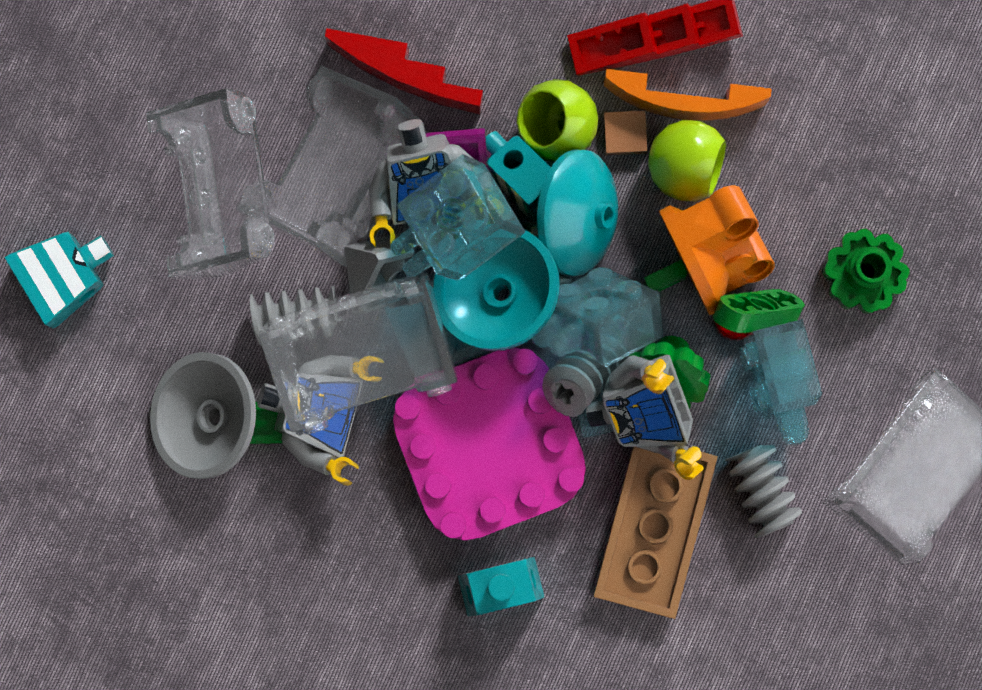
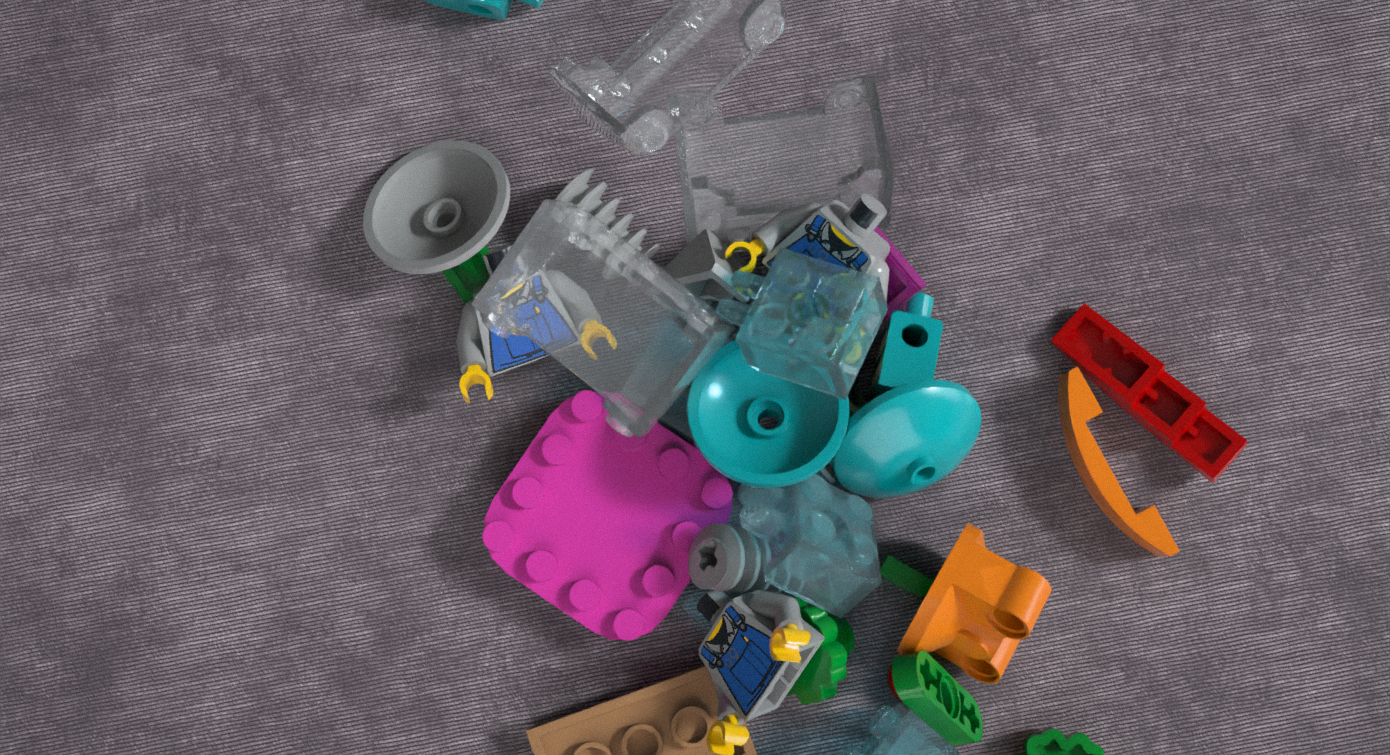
camera: 55 degrees right, 0 degrees up
red slope [325,28,483,115] -> none
teal torso [458,557,545,617] -> none
lime helmet [516,79,598,162] -> none
nougat tile [604,111,647,156] -> none
lime helmet [648,120,726,202] -> none

